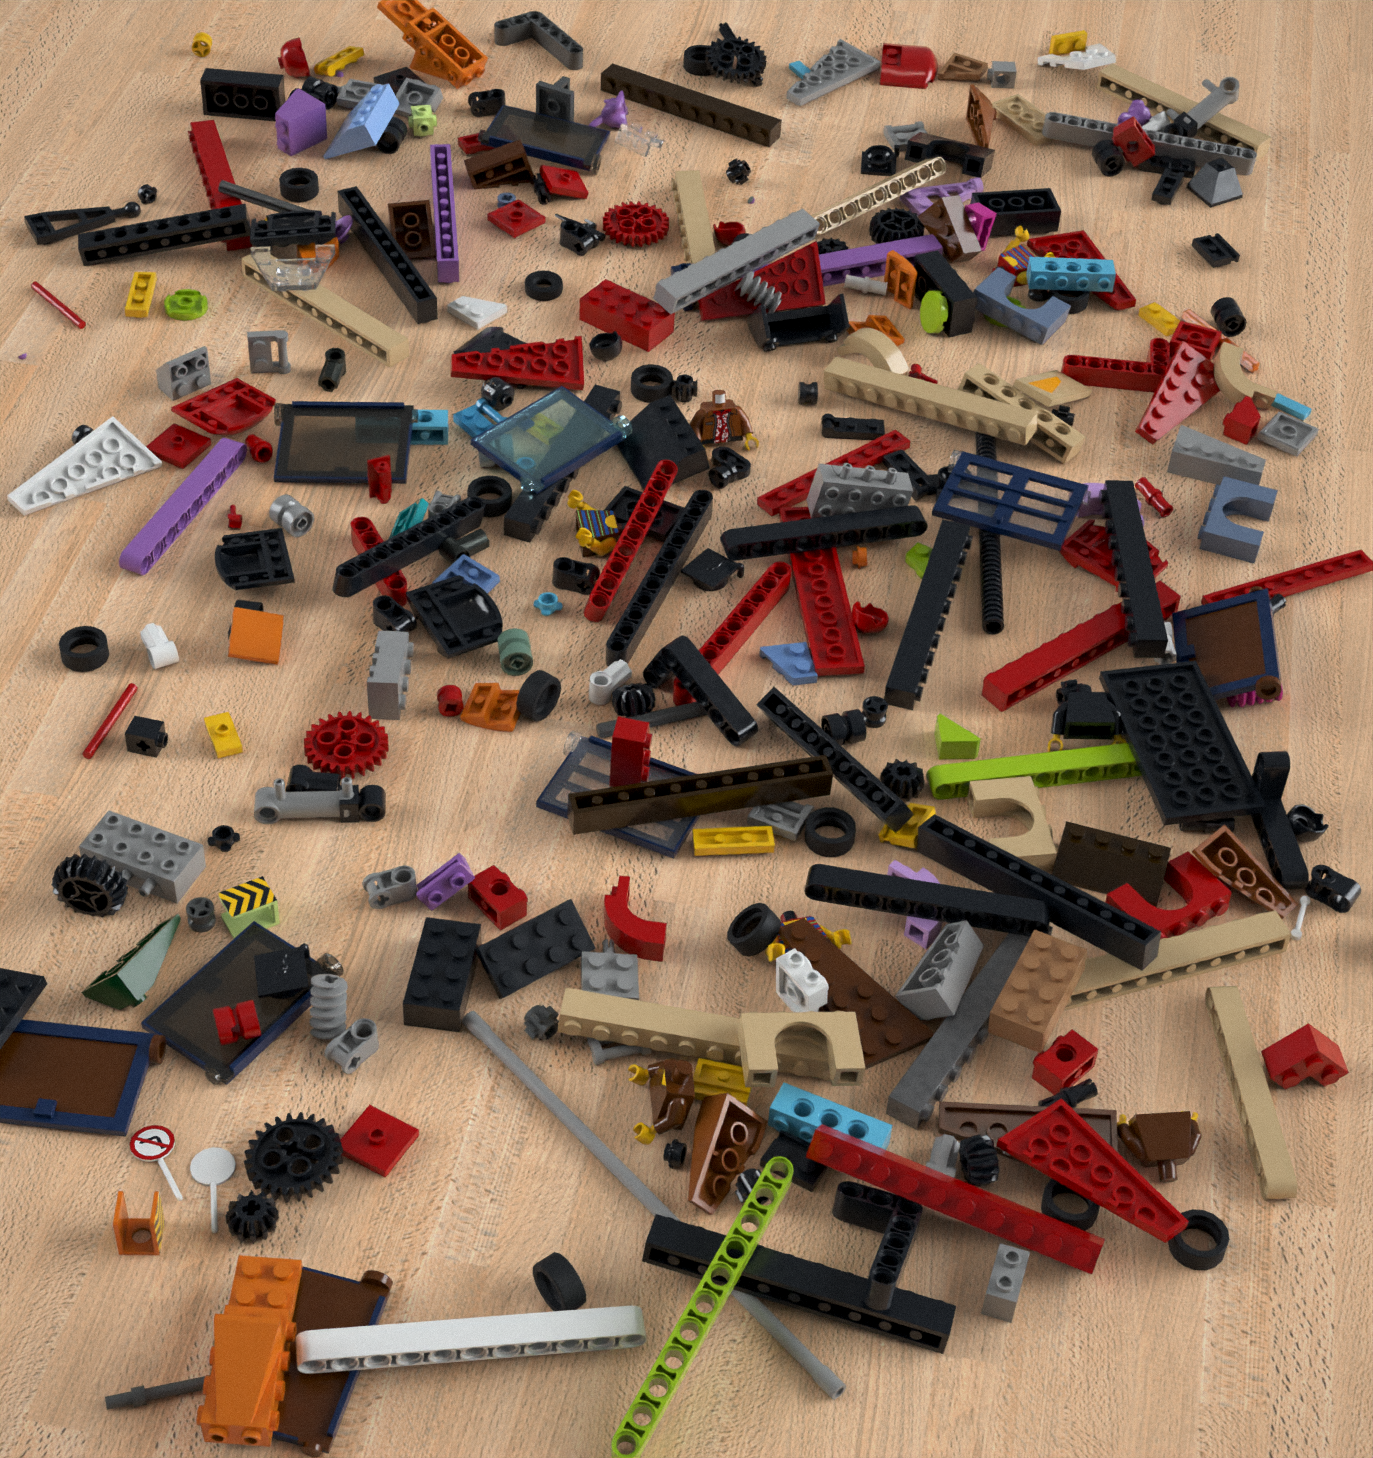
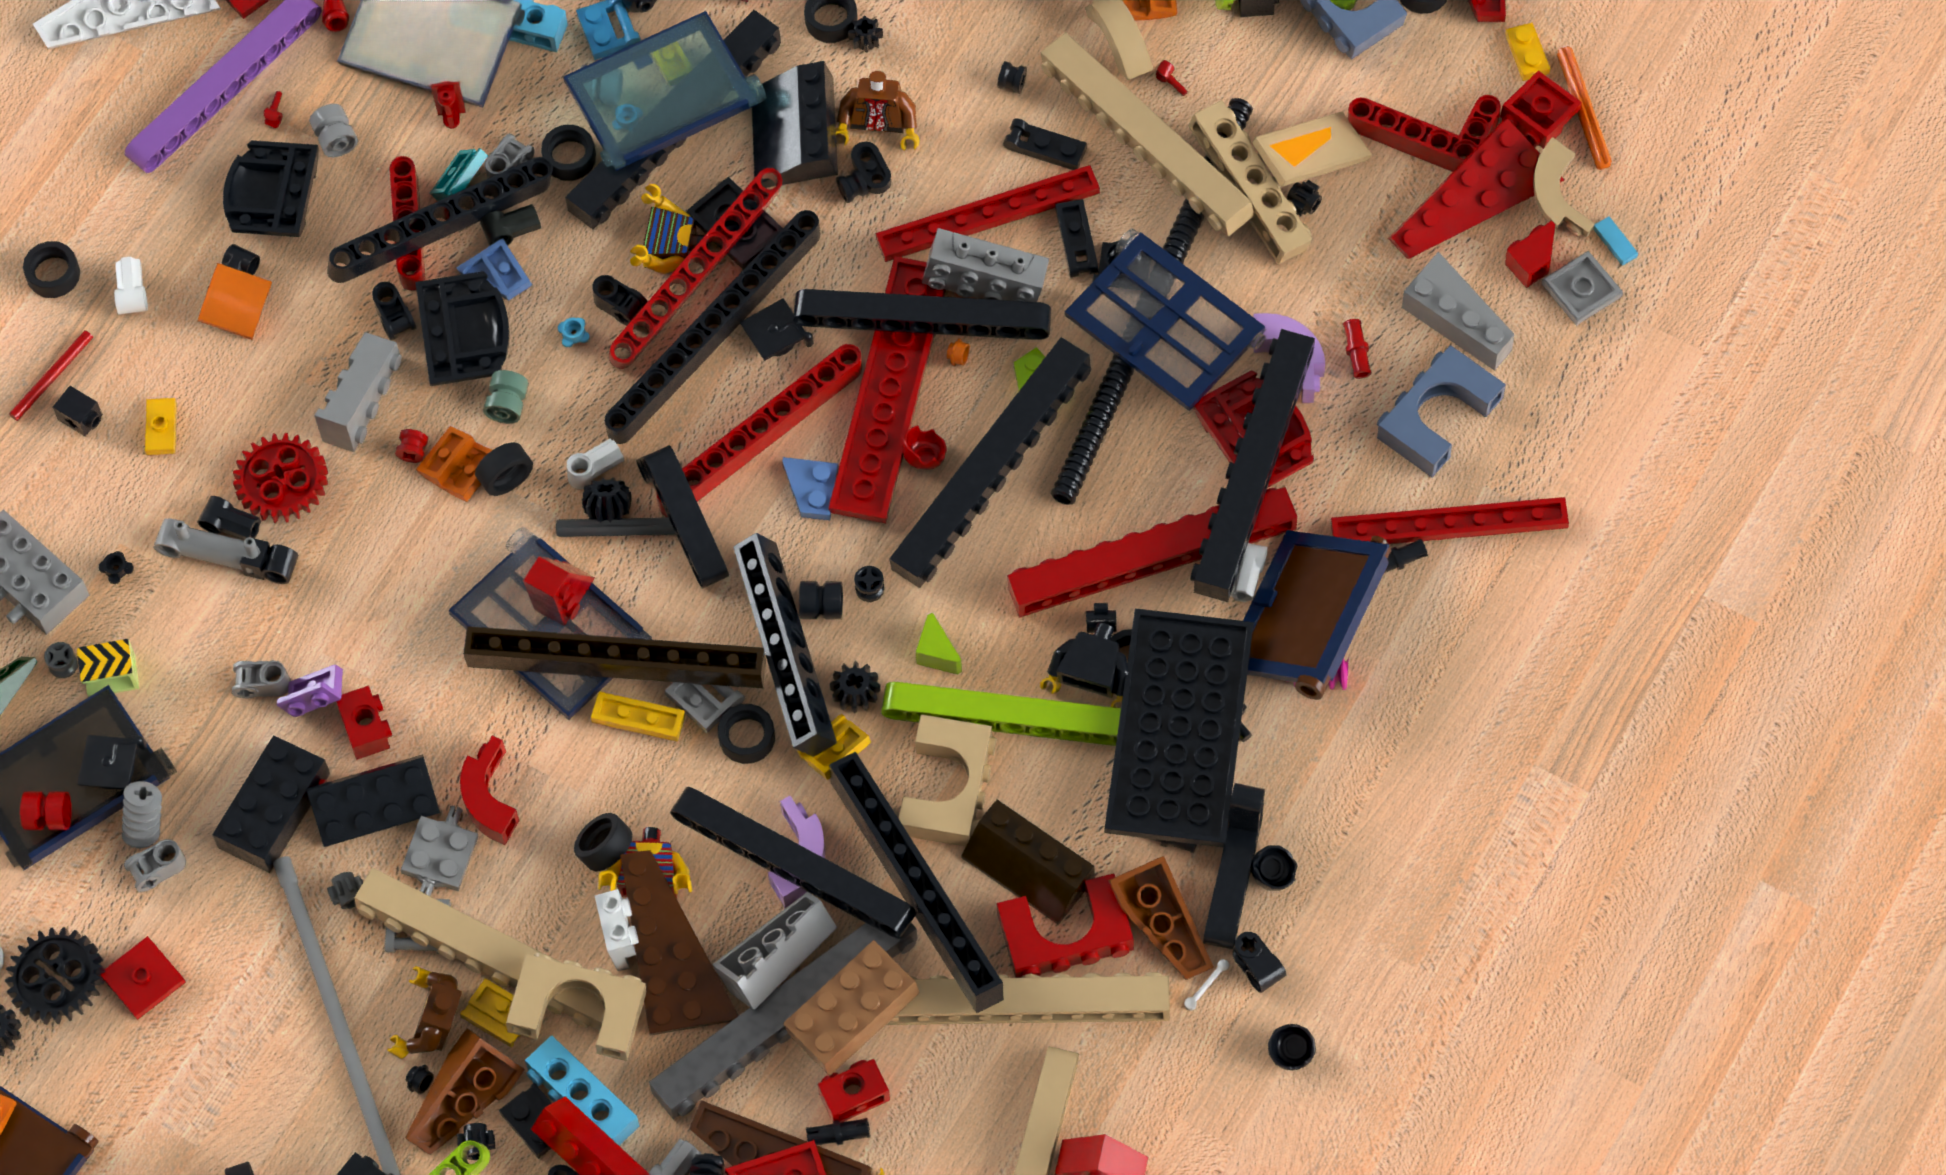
camera: 25 degrees right, 20 degrees up
black wheel [1211,297,1247,337] -> none

